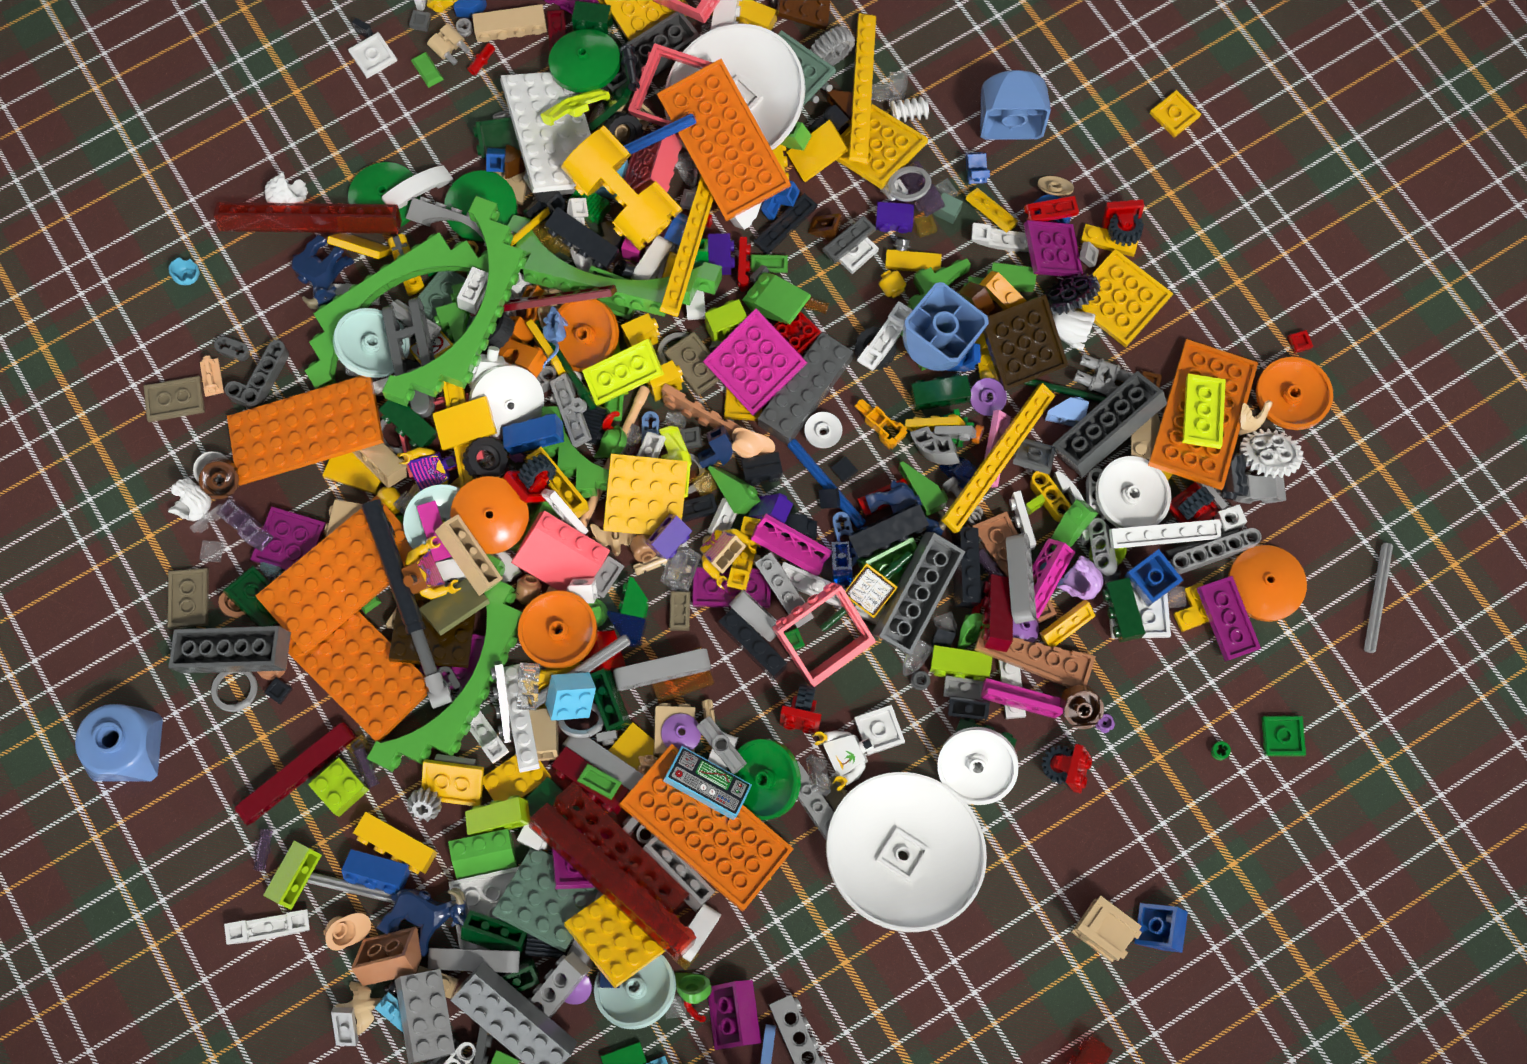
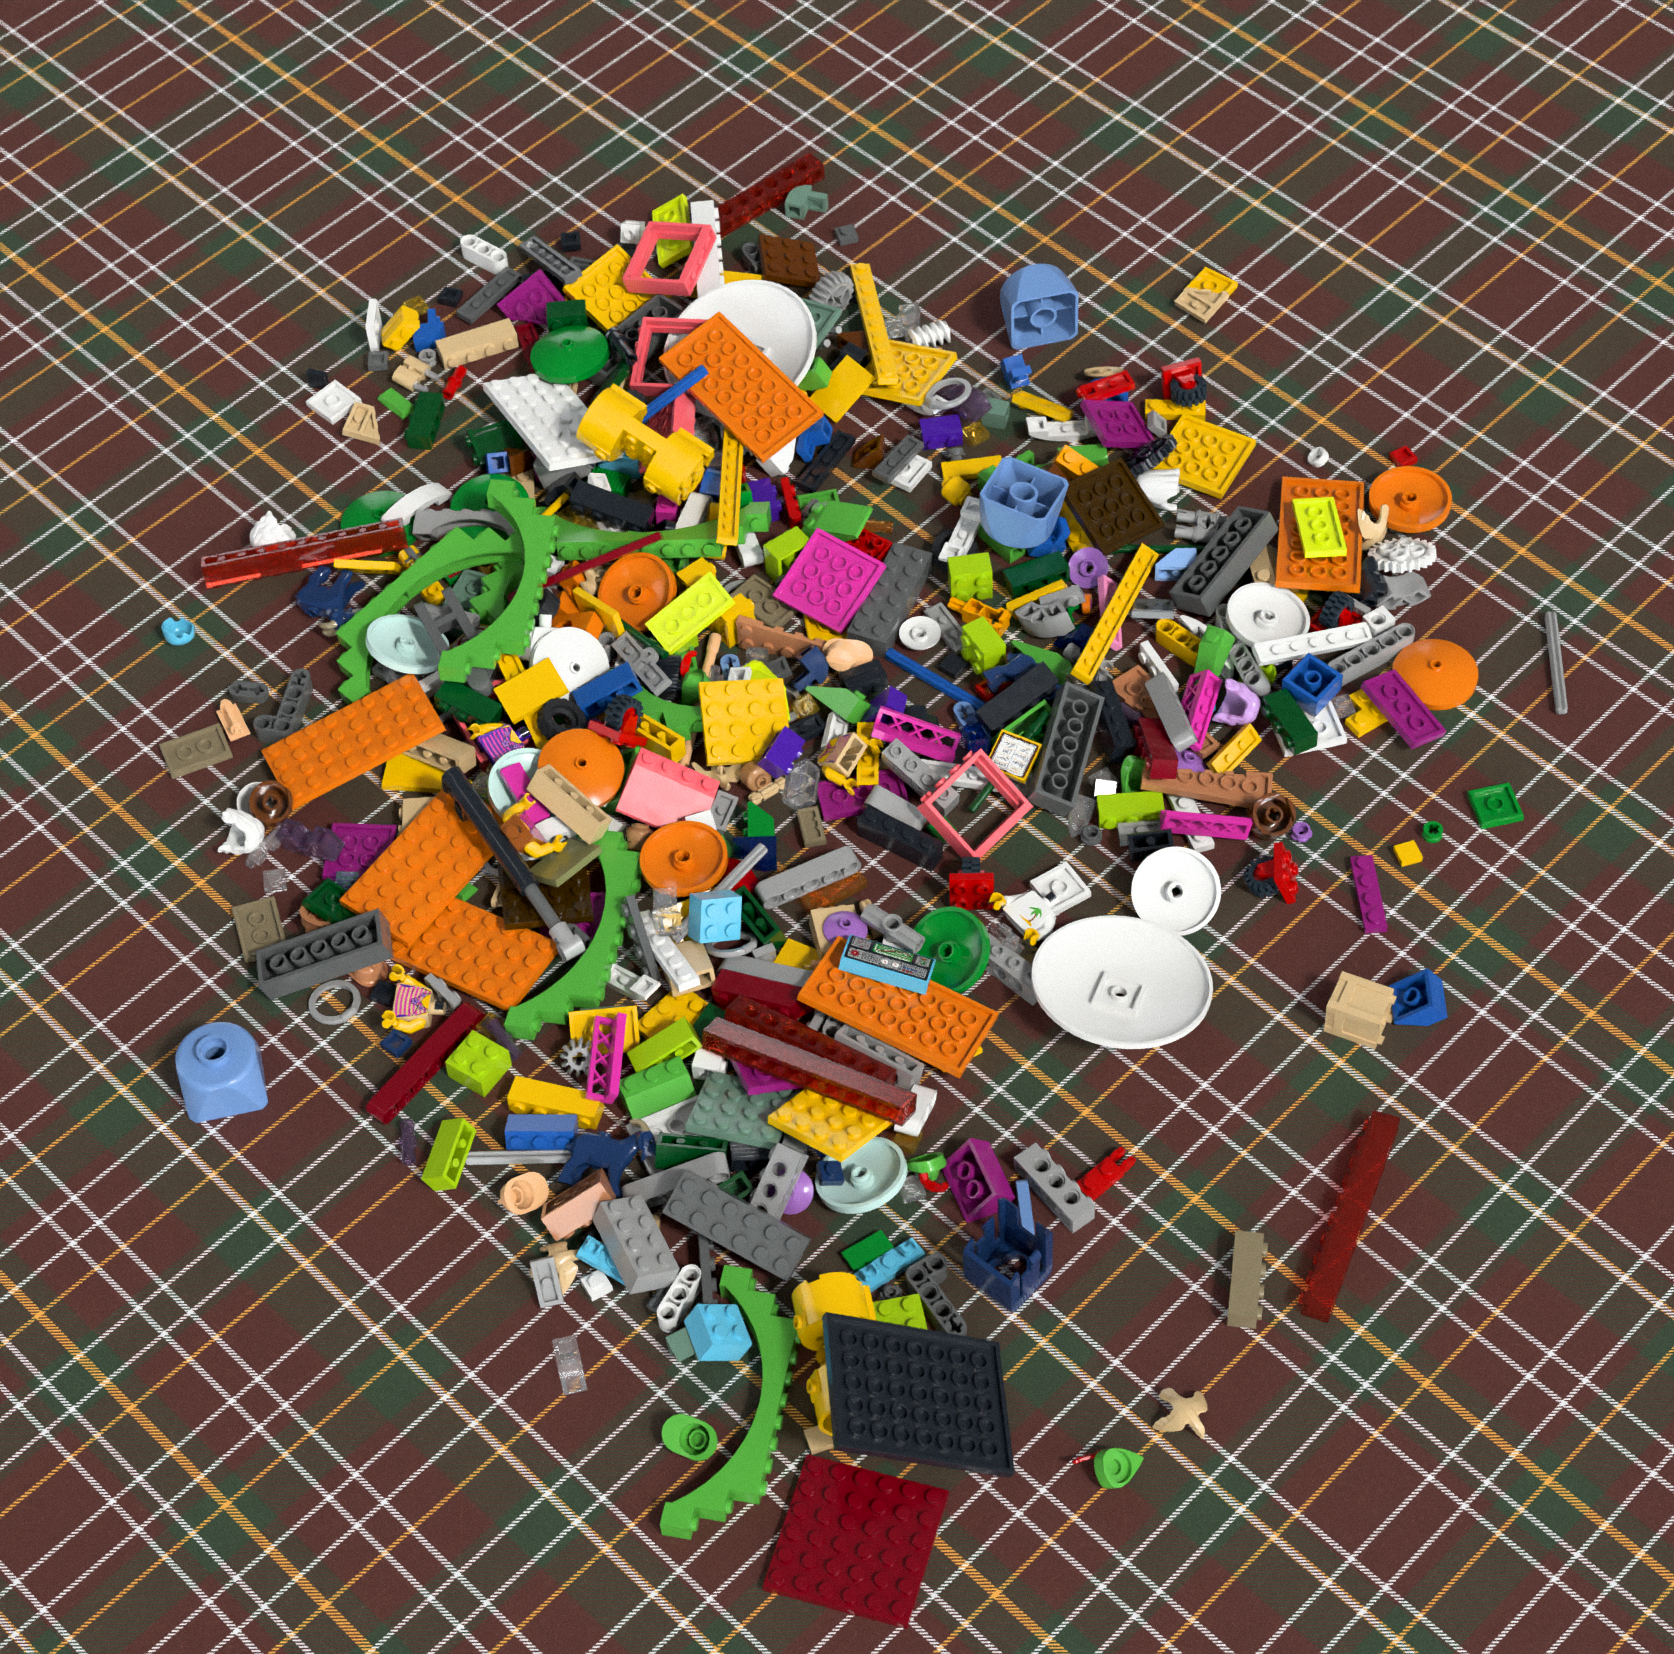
camera: 10 degrees left, 20 degrees down
white slope [224,909,310,945] -> none
white brick [457,267,488,315] -> none
neon yellow plate [540,89,610,126] -> none
white tile [541,489,588,535] -> none
medium blue animal [543,306,568,369] -> none
bright green tile [577,764,622,800] -> none
black tile [819,488,841,509] -> none
lime tile [1025,494,1045,515] -> none
none -> tan wing [342,401,380,445]
none -> dark blue plate [380,1029,413,1059]
none -> torso [382,964,446,1034]
none -> dark green brick [404,391,446,450]
none -> light grey plate [424,973,462,1014]
none -> white plate [580,1270,613,1302]
none -> dark pink fence [585,1012,627,1105]
none -> light grey tile [923,602,962,655]
none -> lime brick [947,552,993,602]
none -> lime brick [960,616,1006,680]
none -> red hinge [1077,1147,1136,1201]
none -> tan wing [1175,287,1229,324]
none -> white tile [1308,447,1329,468]
none -> magenta plate [1350,855,1387,934]
none -> yellow tile [1393,840,1423,867]

